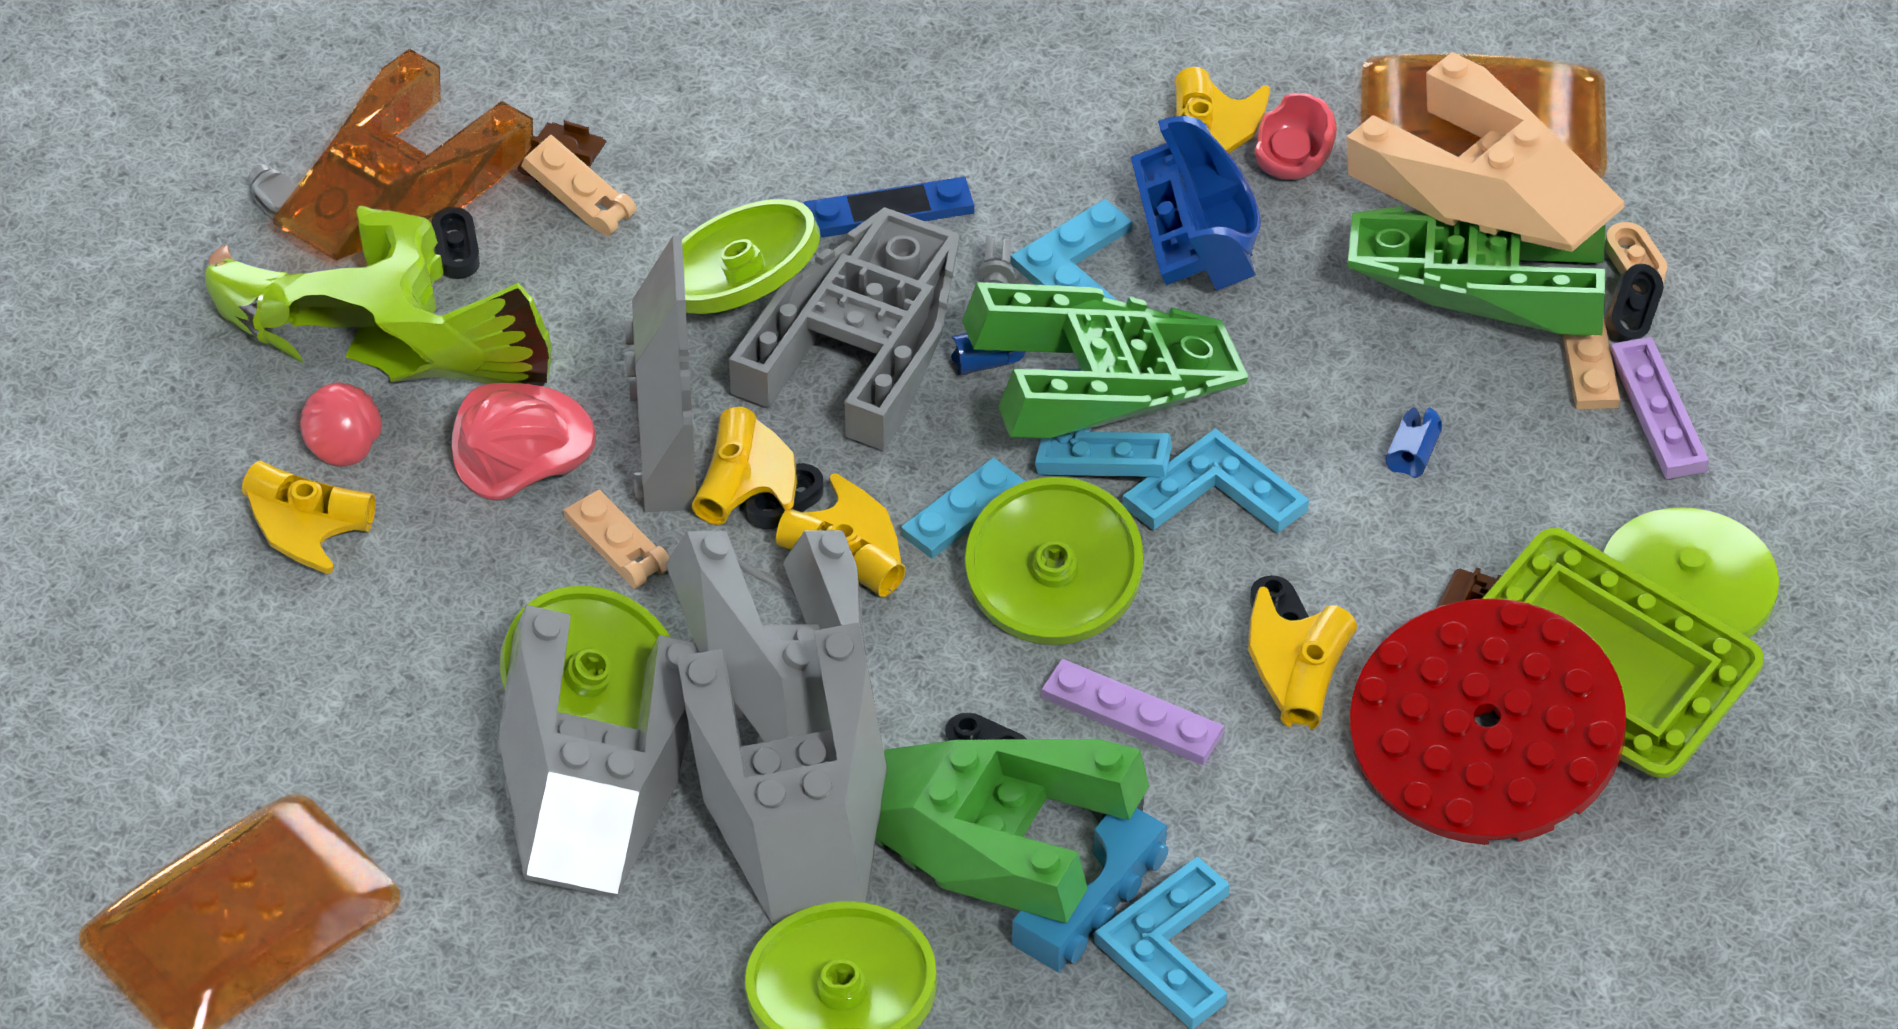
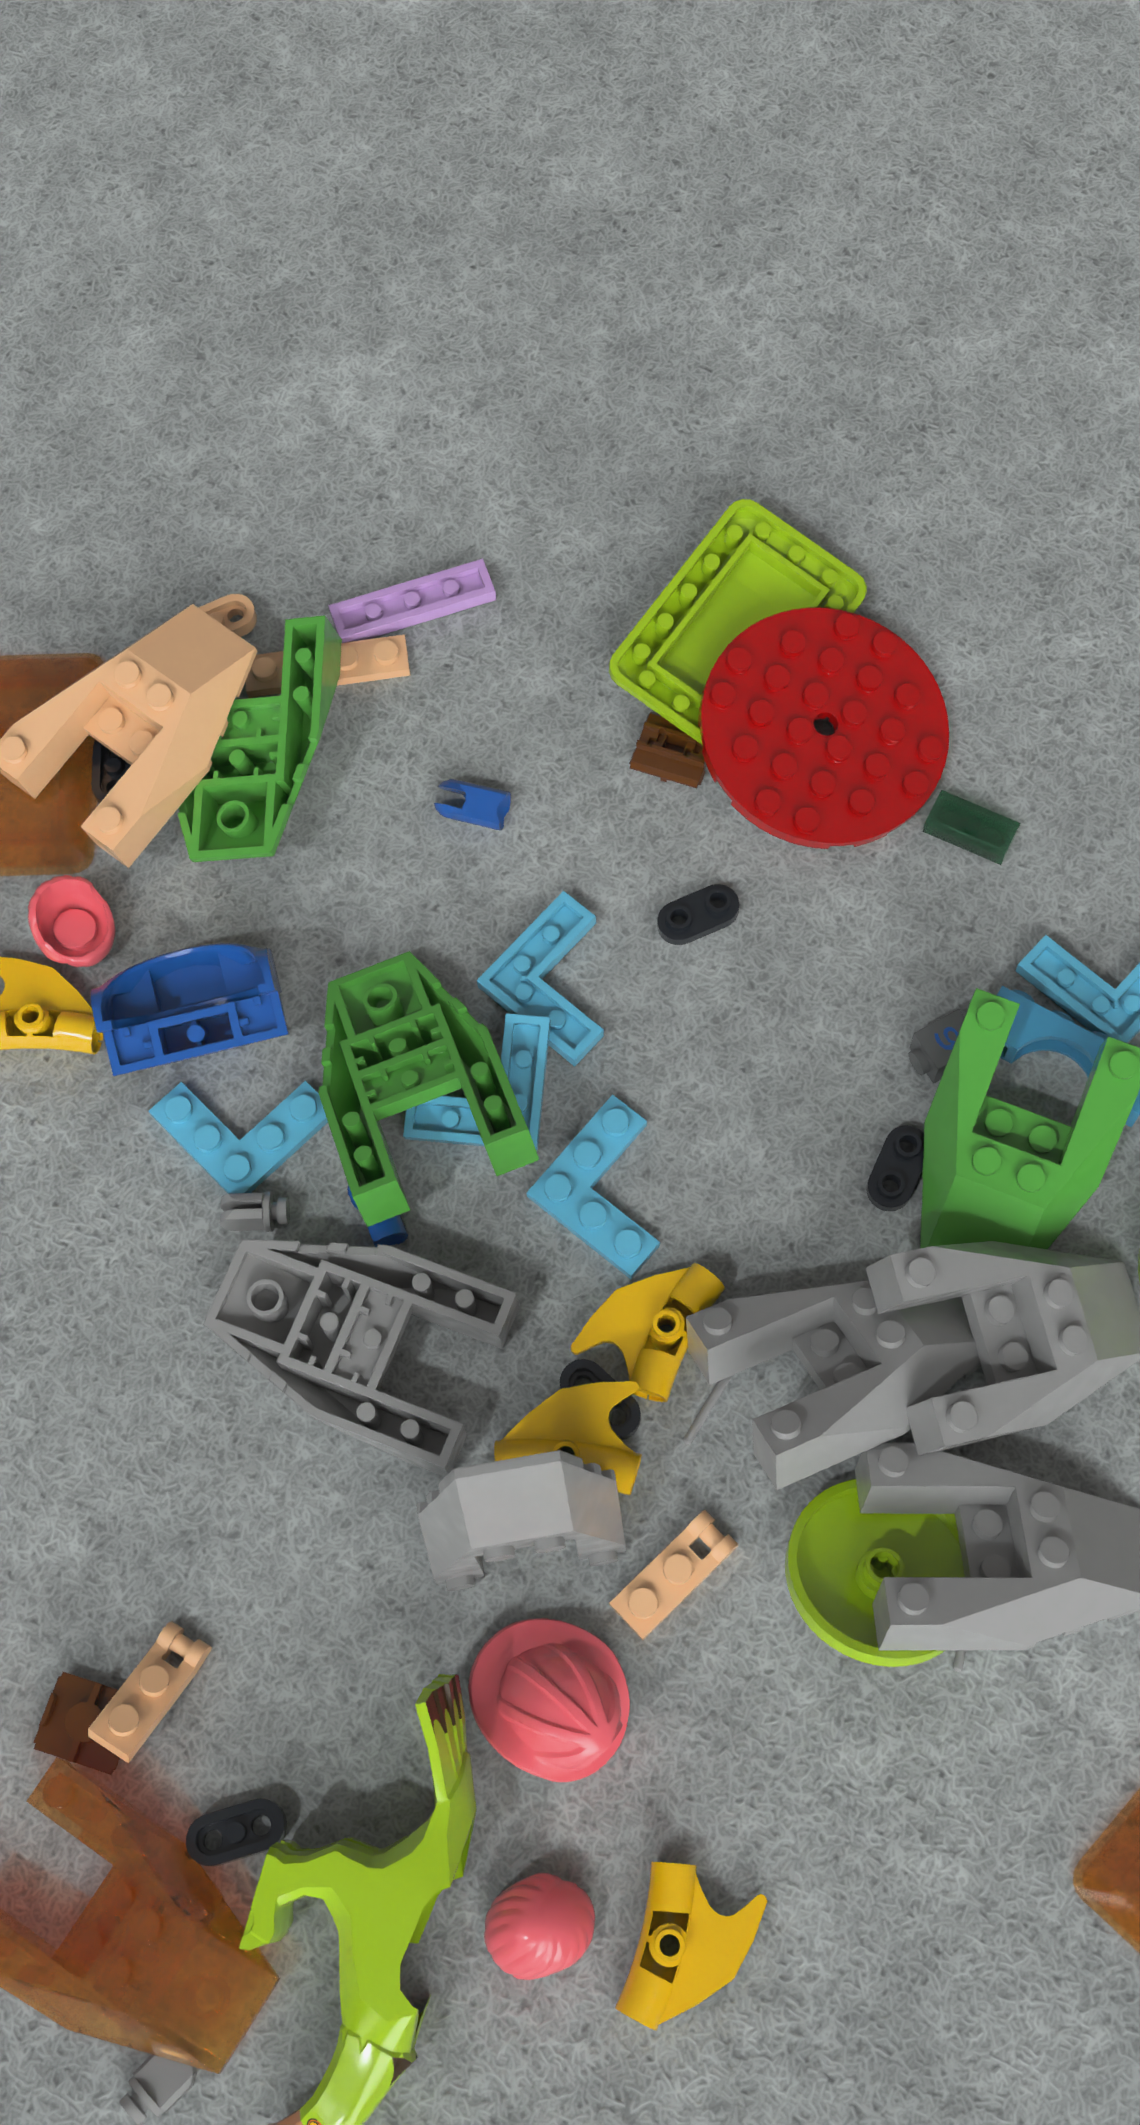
camera: 90 degrees left, 20 degrees up
lime dish [682,199,820,314] -> none
blue plate [804,176,974,238] -> none
lime dish [965,477,1144,645] -> none
lavender plate [1041,659,1224,765] -> none
yellow pin [1248,587,1357,730] -> none
lime dish [1604,507,1779,638] -> none
black plate [1605,264,1664,342] -> none
none -> clear green plate [922,790,1020,865]

